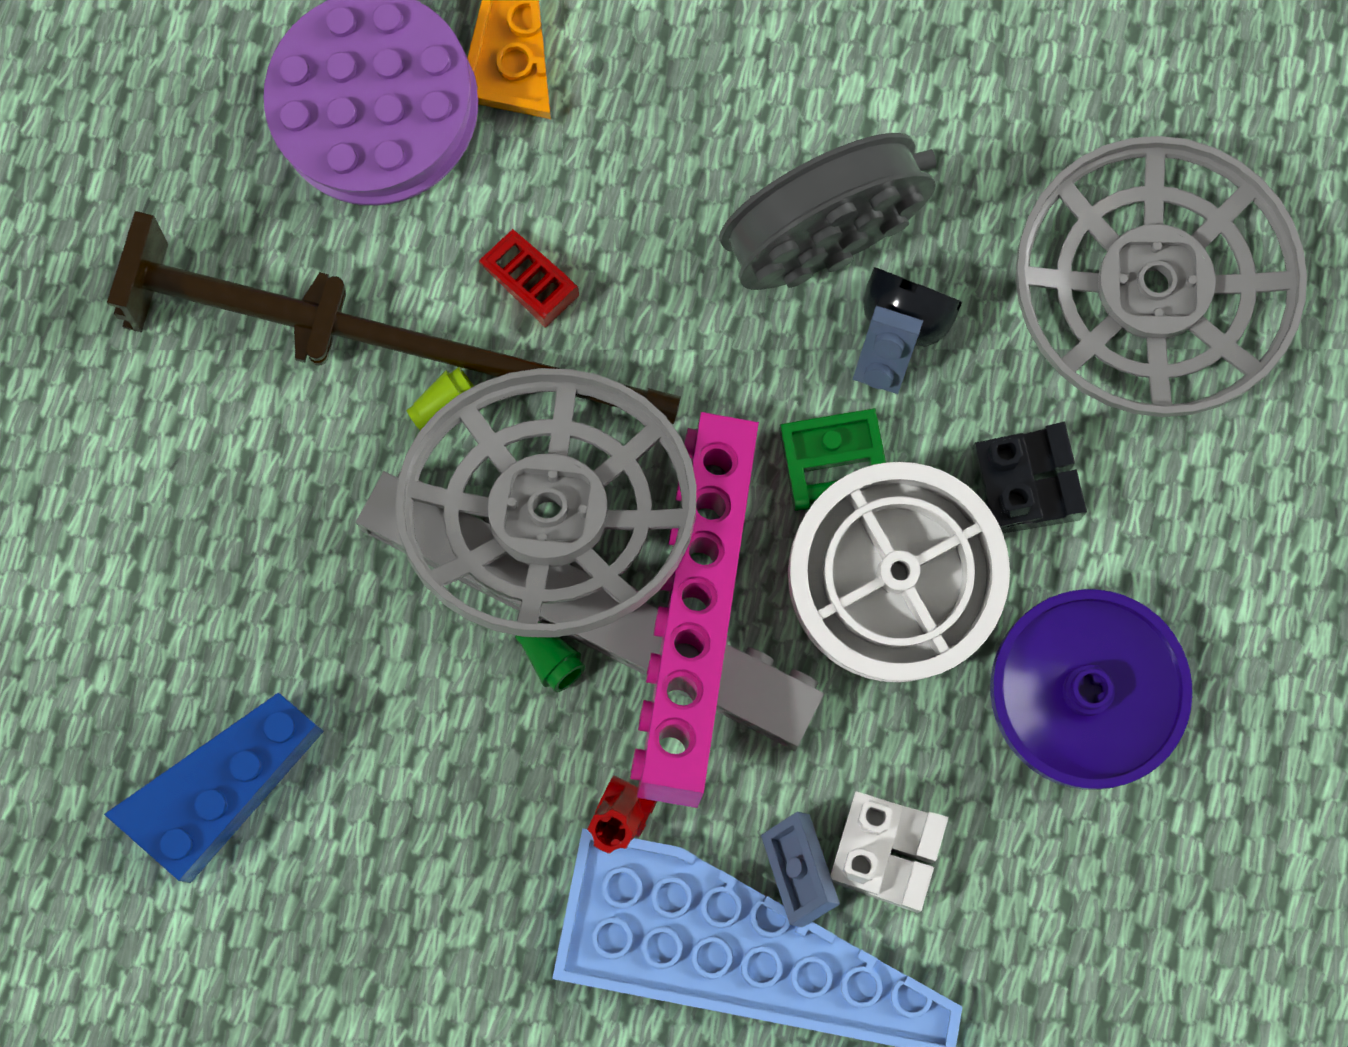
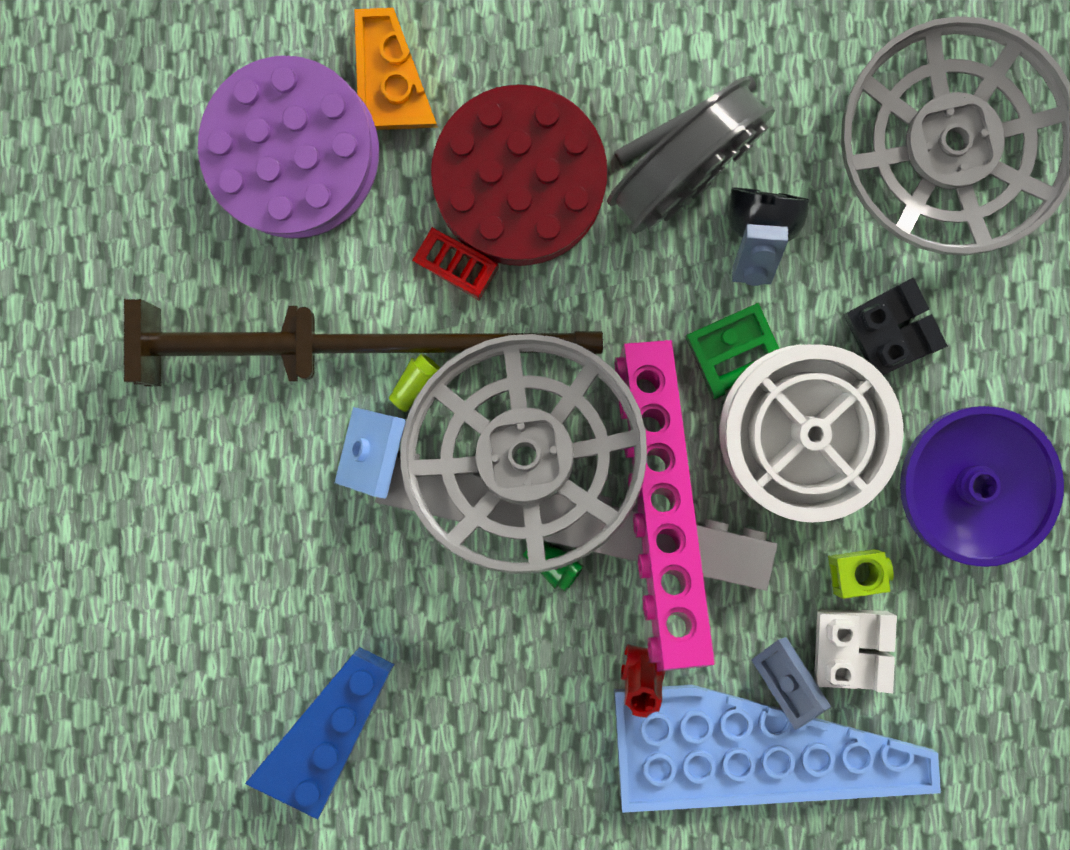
camera: 15 degrees left, 10 degrees up
none -> light blue plate [334,407,406,499]
none -> dark red wheel [431,84,607,266]
none -> lime brick [828,549,894,599]

